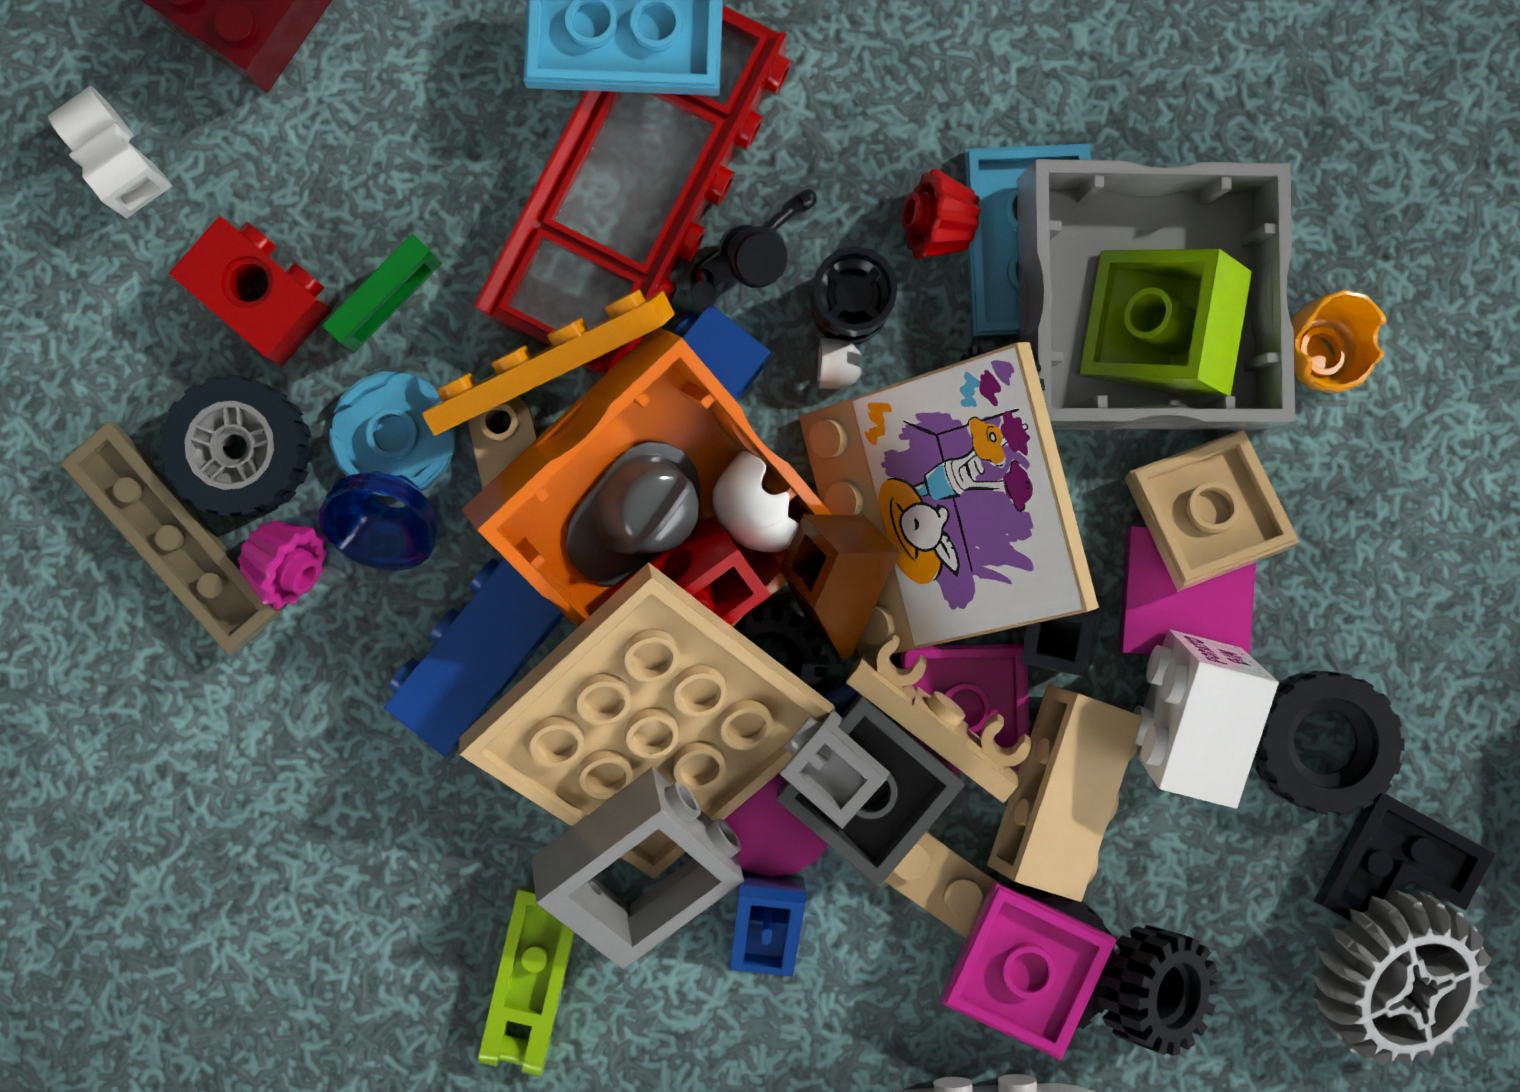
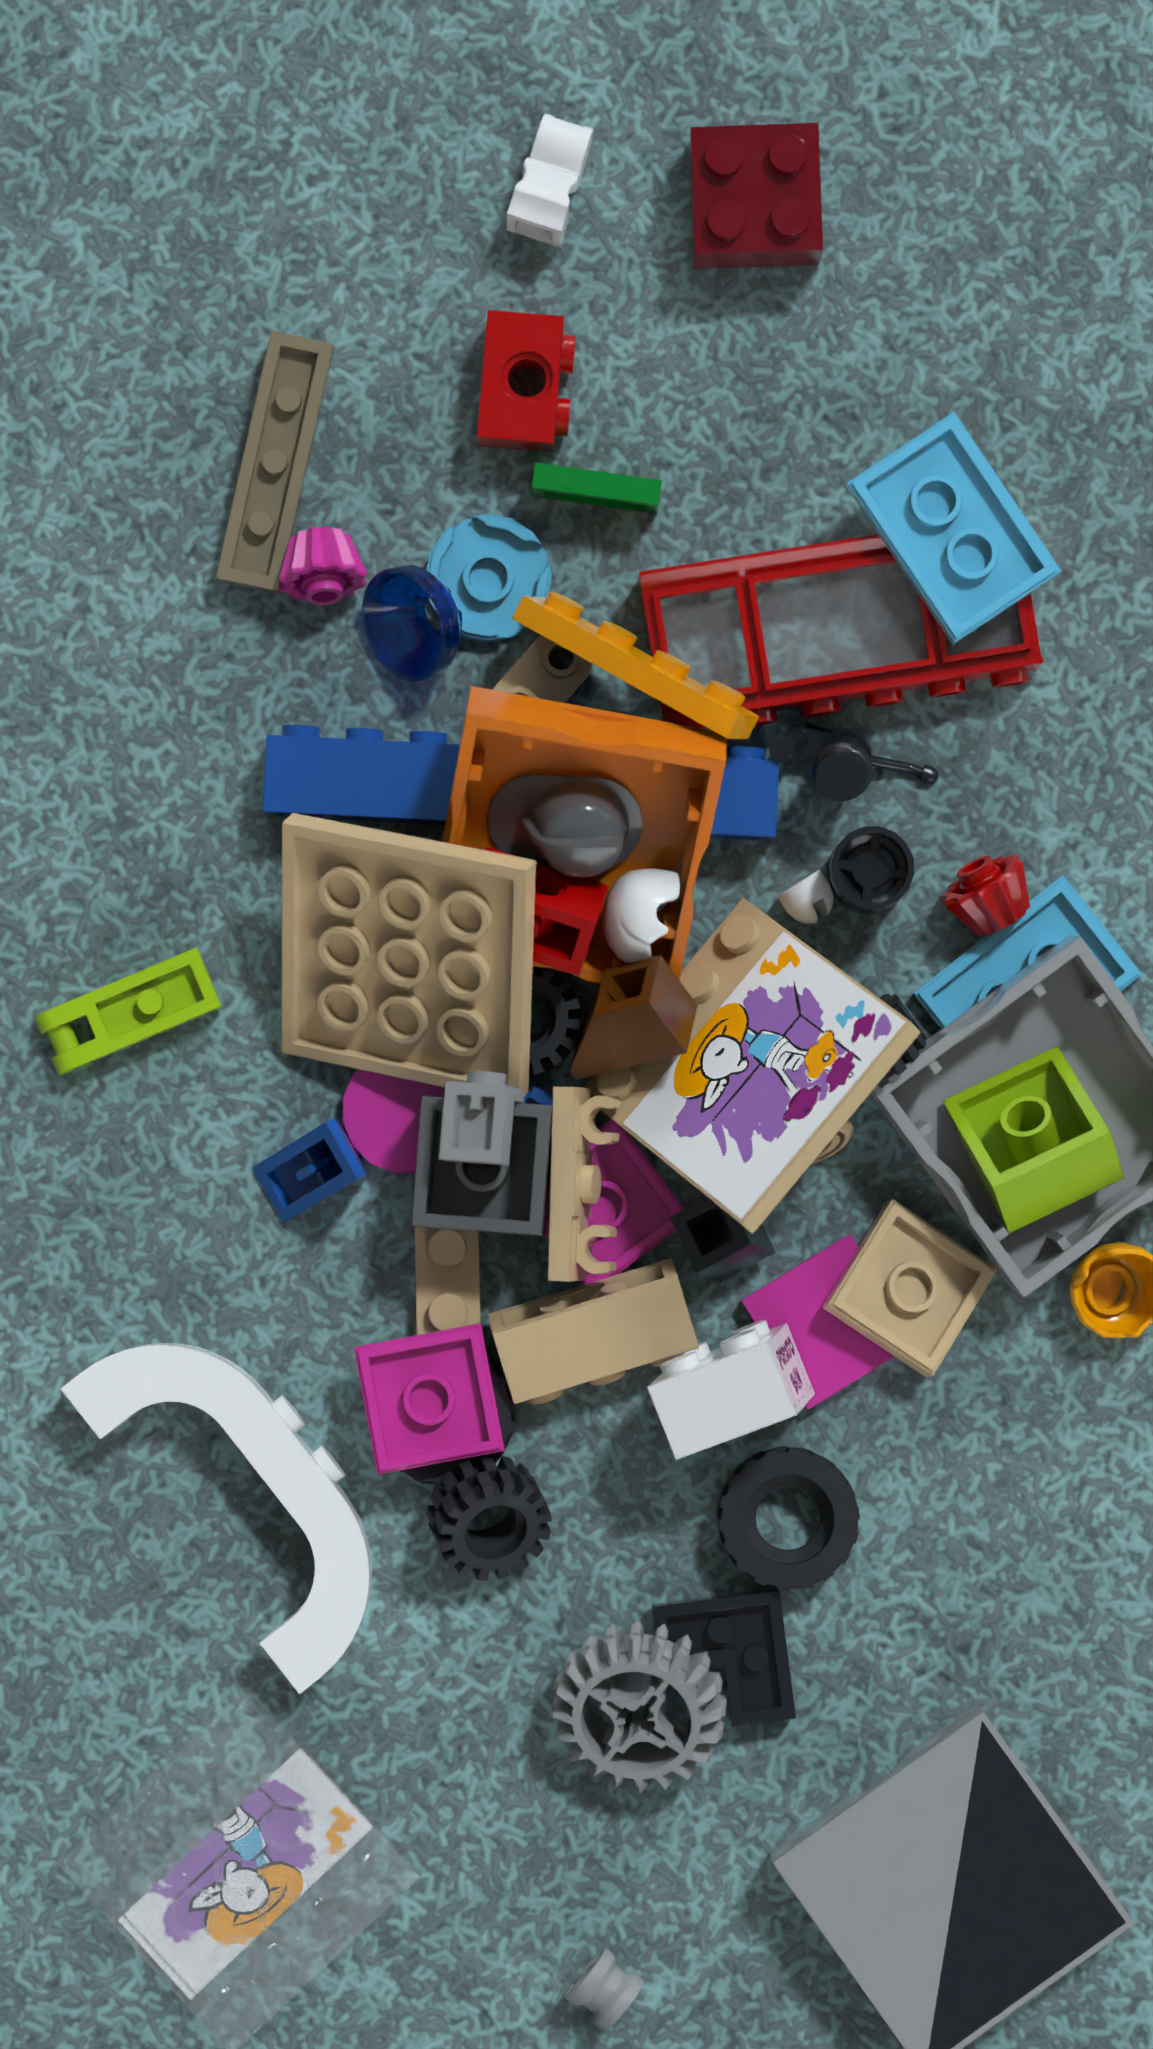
camera: 60 degrees right, 0 degrees up
black wheel [158,375,313,518] -> none
light grey window [531,767,744,969] -> none

